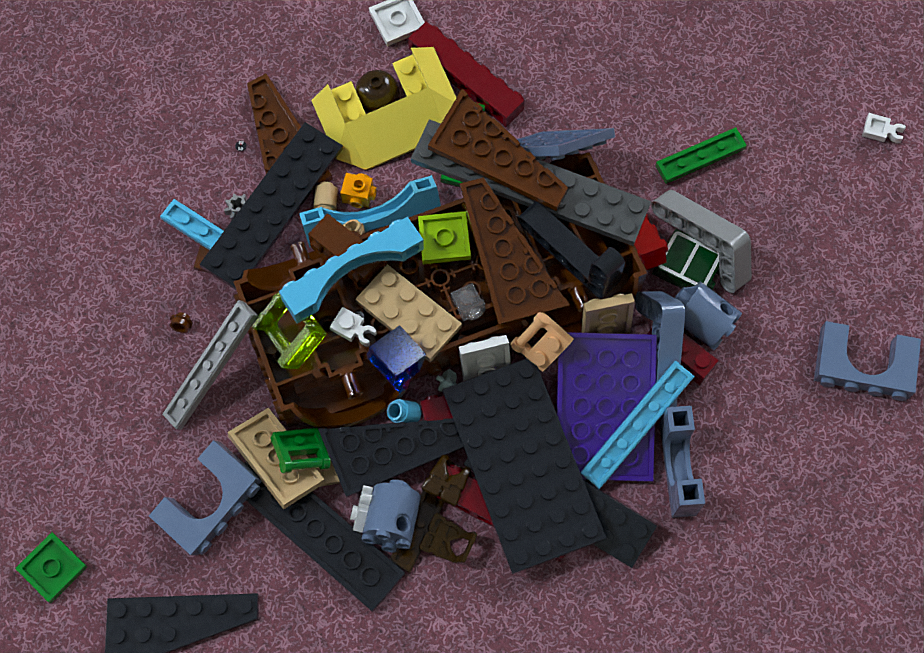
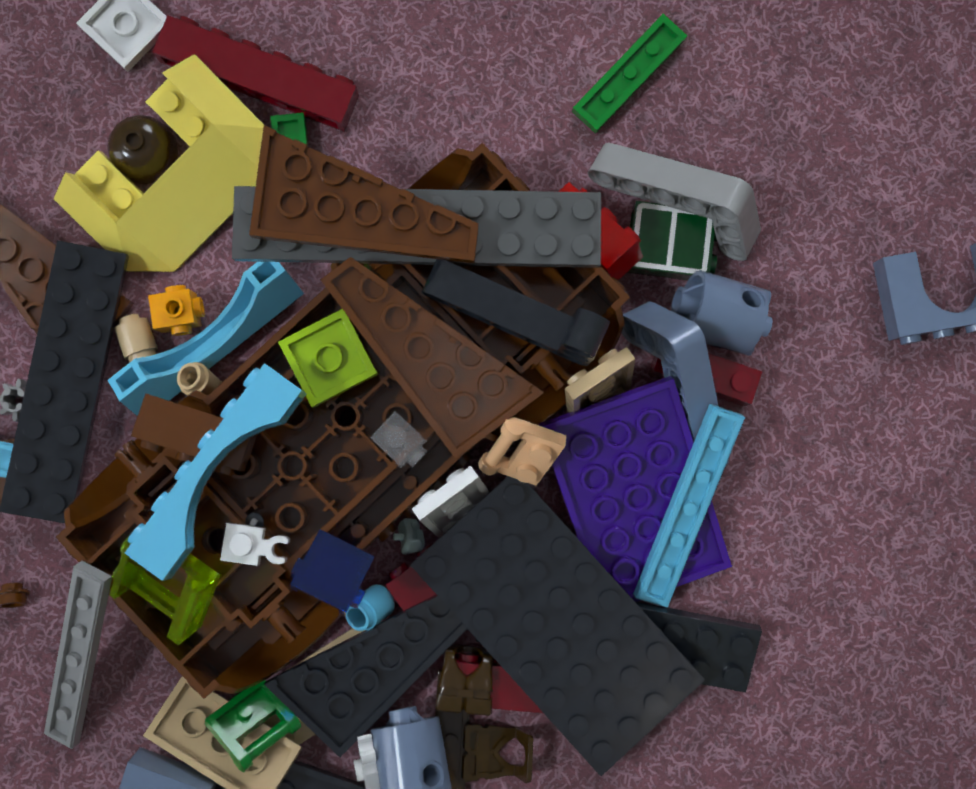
camera: 30 degrees left, 15 degrees up
tan plate [355,264,462,362] -> none
sand blue plate [517,128,615,160] -> none
sand blue arch [659,406,705,518] -> none

